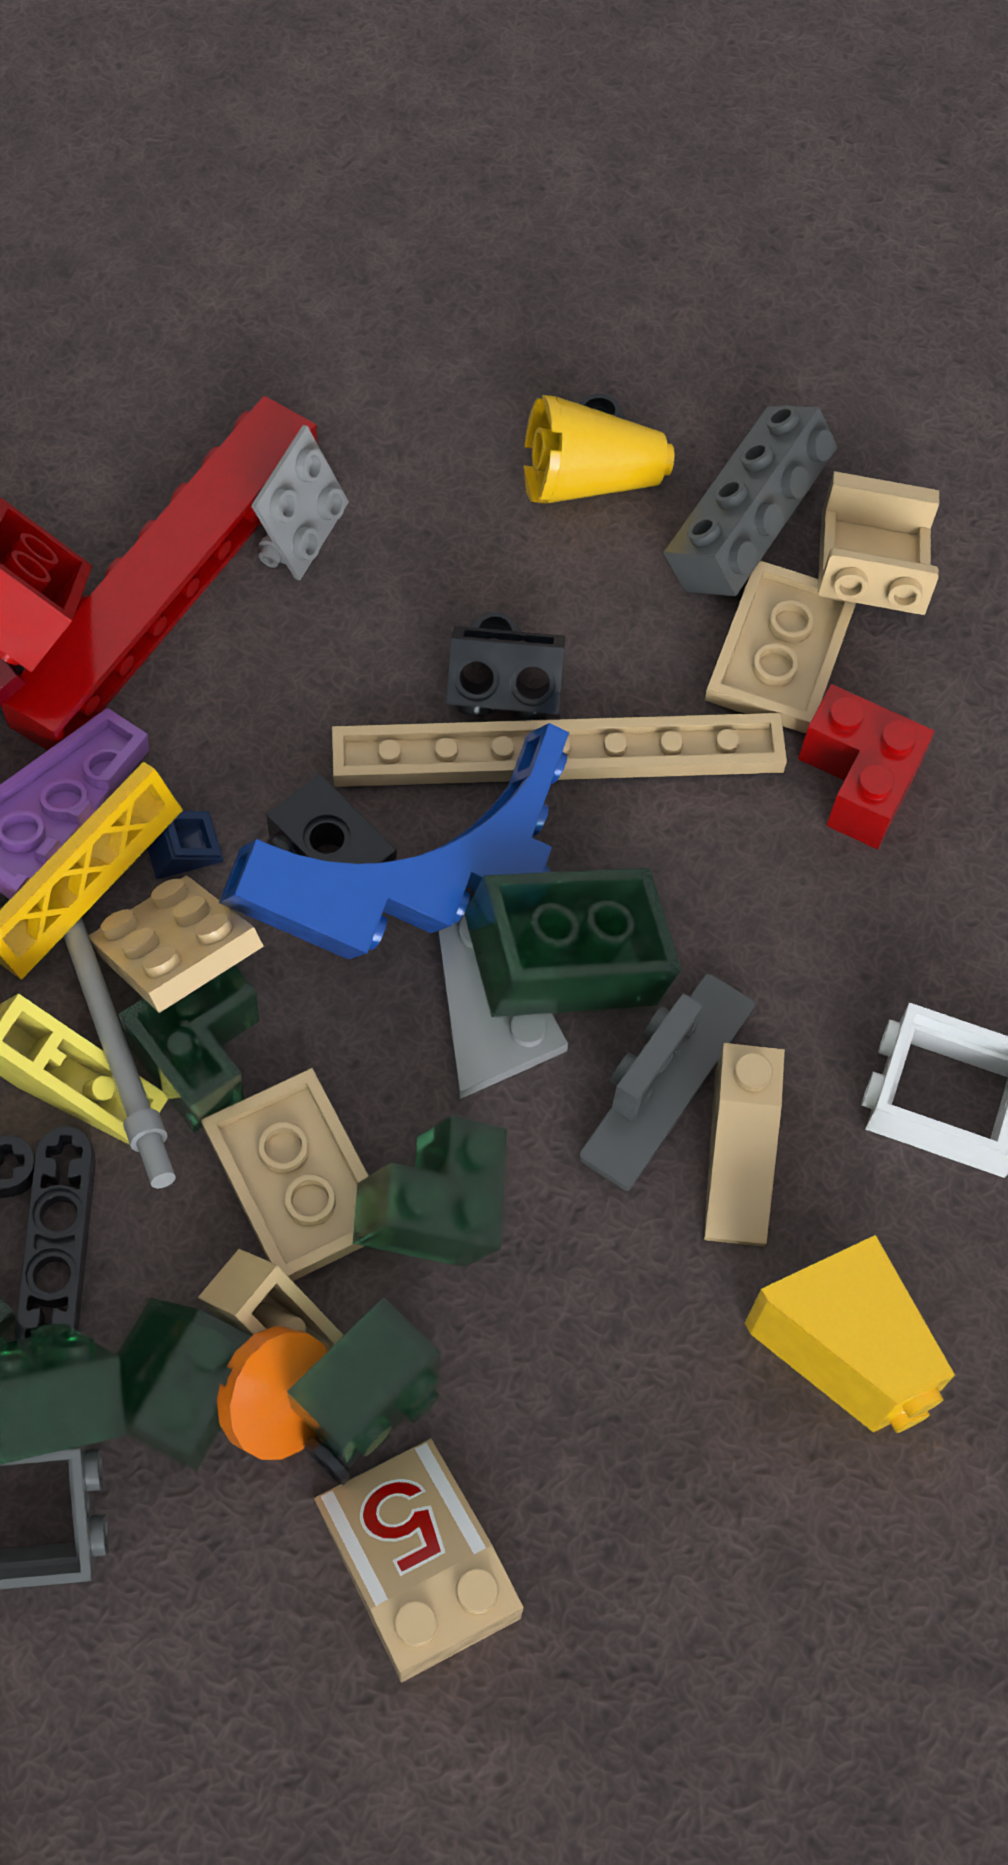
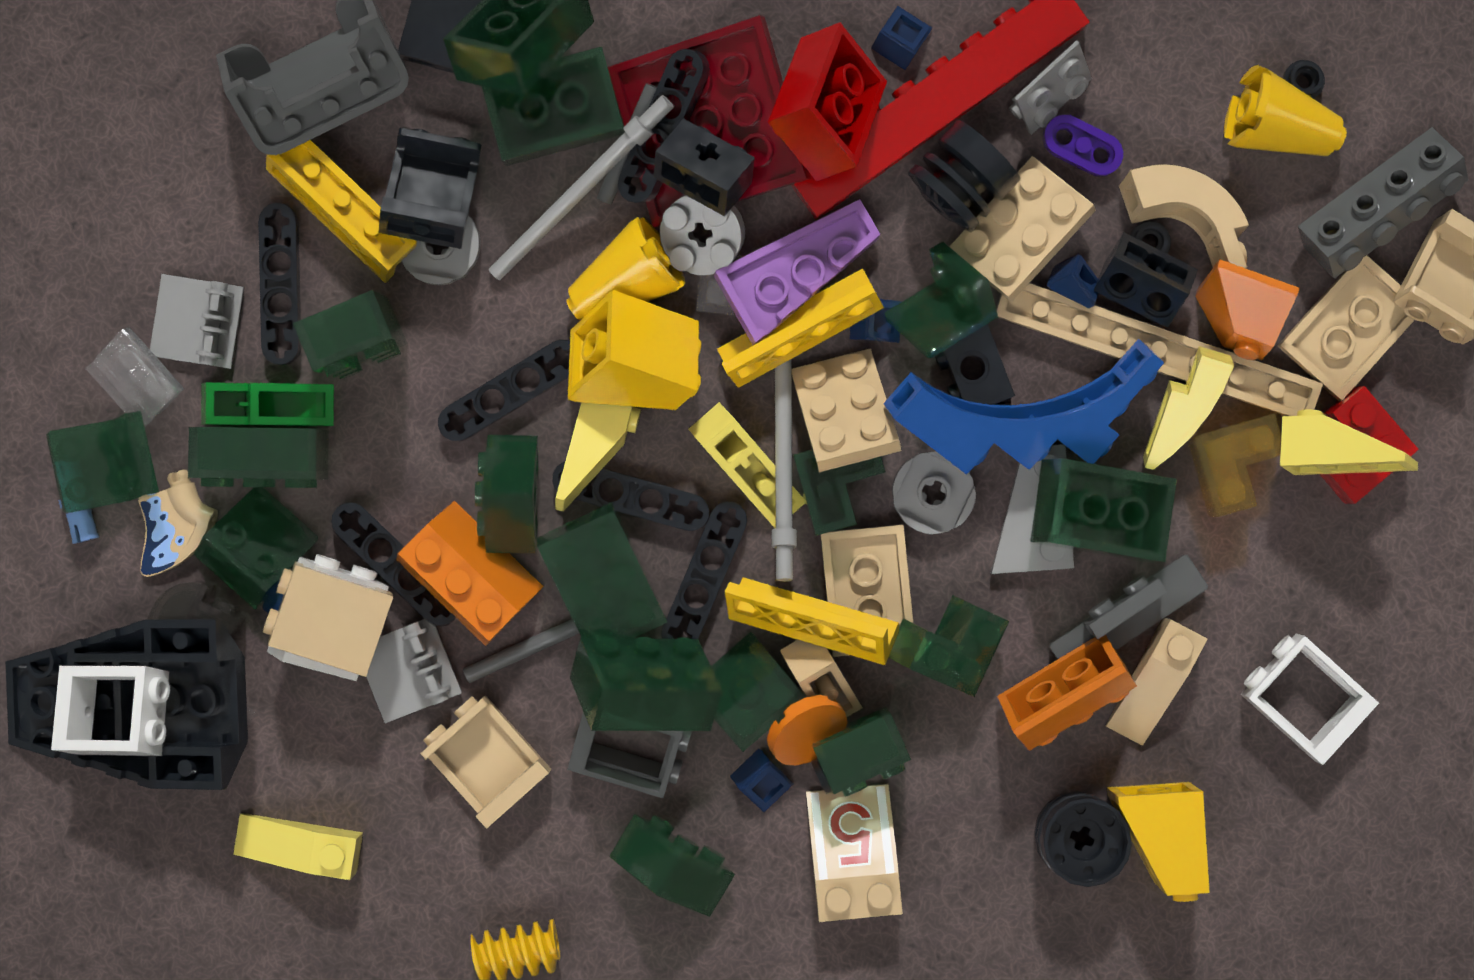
camera: 25 degrees right, 25 degrees up
none -> clear green brick [609,814,735,917]
none -> yellow fence [725,577,899,665]
none -> dark blue slope [730,748,793,812]
none -> dark blue slope [871,6,932,70]
none -> clear green bracket [885,241,998,358]
none -> light grey plate [892,451,976,534]
none -> black wheel [908,120,1021,232]
none -> tan plate [949,156,1096,302]
none -> orange slope [997,634,1137,751]
none -> black wheel [1034,791,1132,887]
none -> dark purple plate [1043,115,1123,177]
none -> dark blue slope [1047,253,1098,308]
none -> tan arch [1119,165,1249,268]
none -> light yellow slope [1143,346,1234,470]
none -> clear yellow brick [1187,414,1281,517]
none -> orange slope [1195,259,1299,360]
none -> light yellow slope [1280,409,1418,475]

